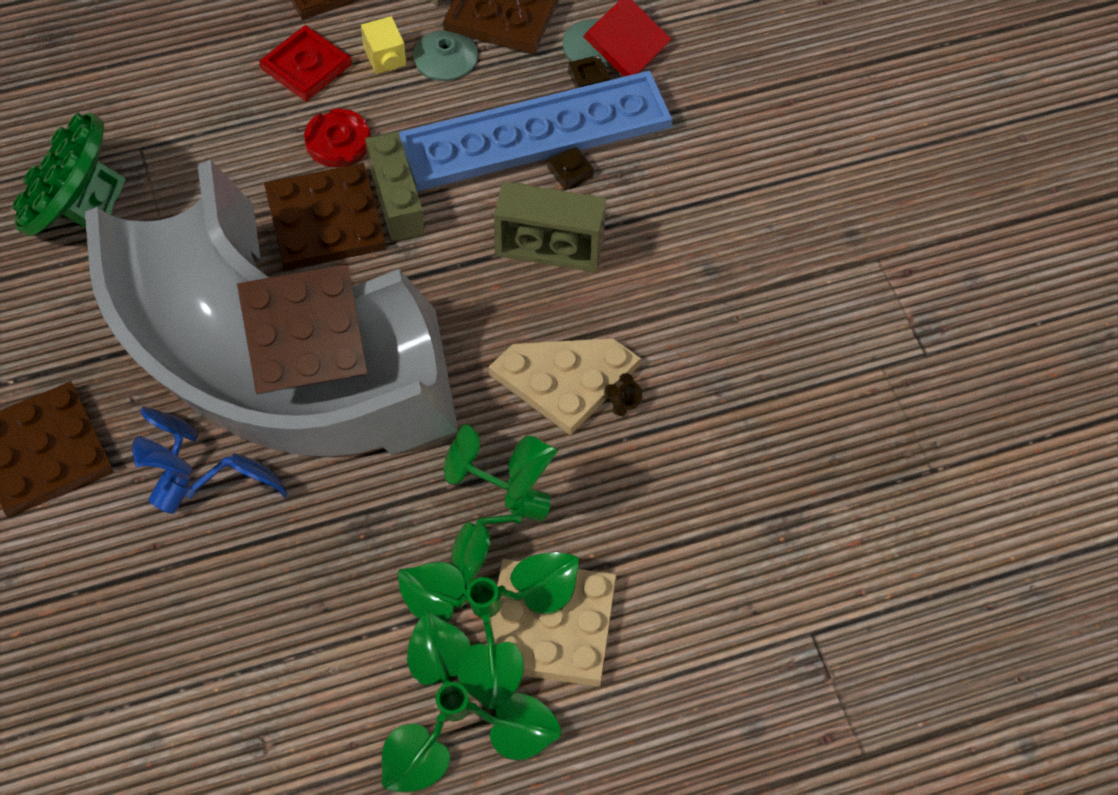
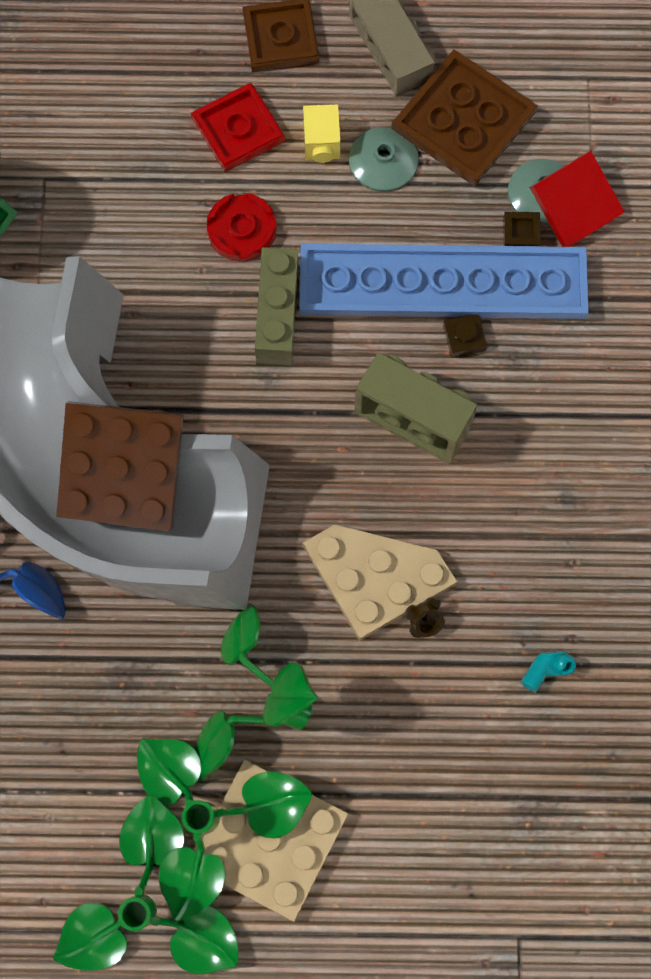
camera: 20 degrees right, 15 degrees up
reddish brown plate [264,163,386,271] -> none
none -> teal arm [520,651,576,693]

